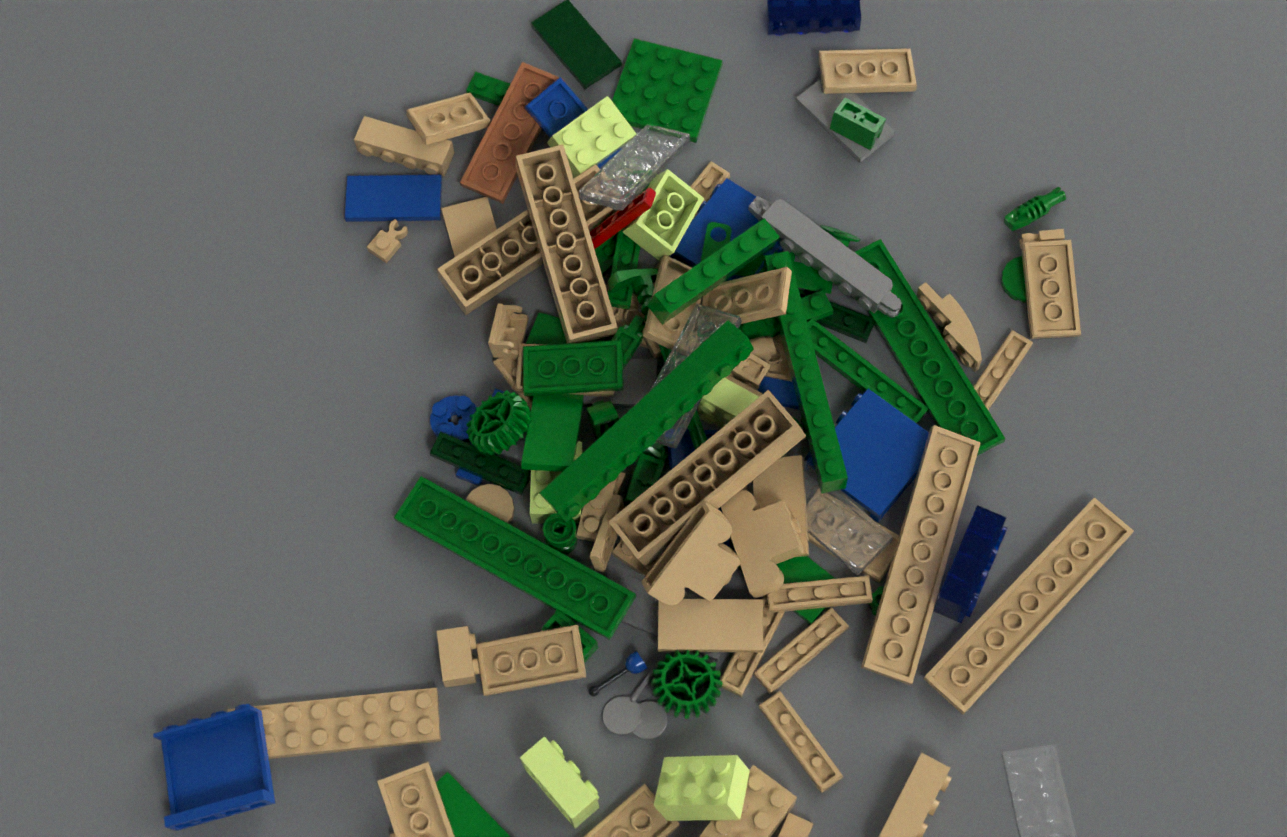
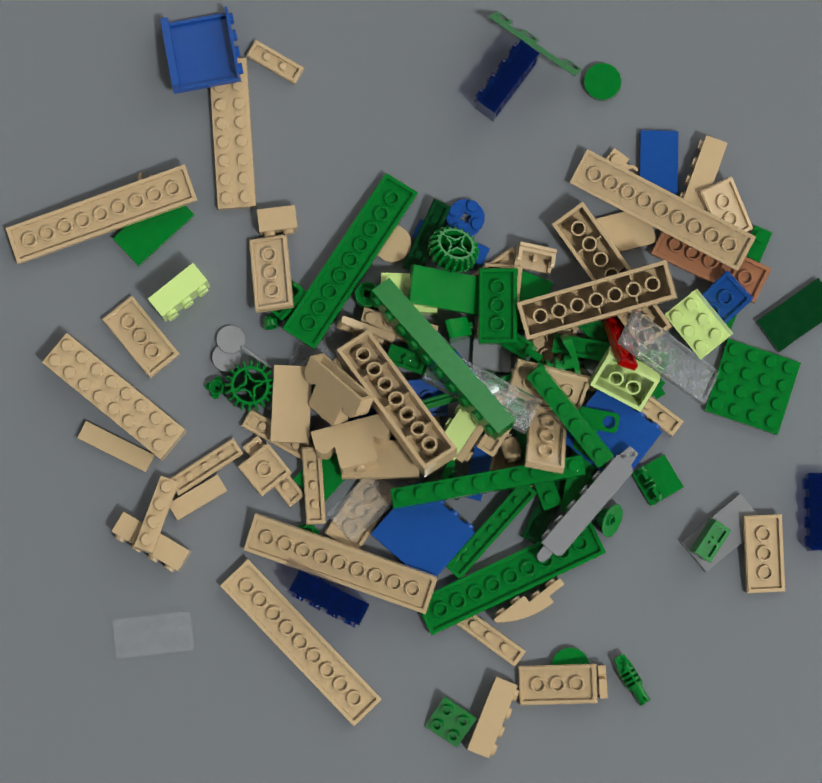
camera: 85 degrees right, 15 degrees up
hinge [589,651,647,697] -> none
yellowish green brick [653,755,750,821] -> none
none -> tan plate [134,476,179,554]
none -> tan tile [170,474,227,521]
none -> green plate [205,376,228,399]
none -> tan tile [238,443,292,497]
none -> tan tile [246,40,304,85]
none -> green hinge [263,315,279,330]
none -> green hinge [425,697,477,748]
none -> tan brick [467,677,520,758]
none -> clear blue brick [475,40,540,121]
none -> green piece [489,12,582,76]
none -> tan plate [570,149,756,271]
none -> green tile [583,63,622,101]
none -> green hinge [632,454,684,506]

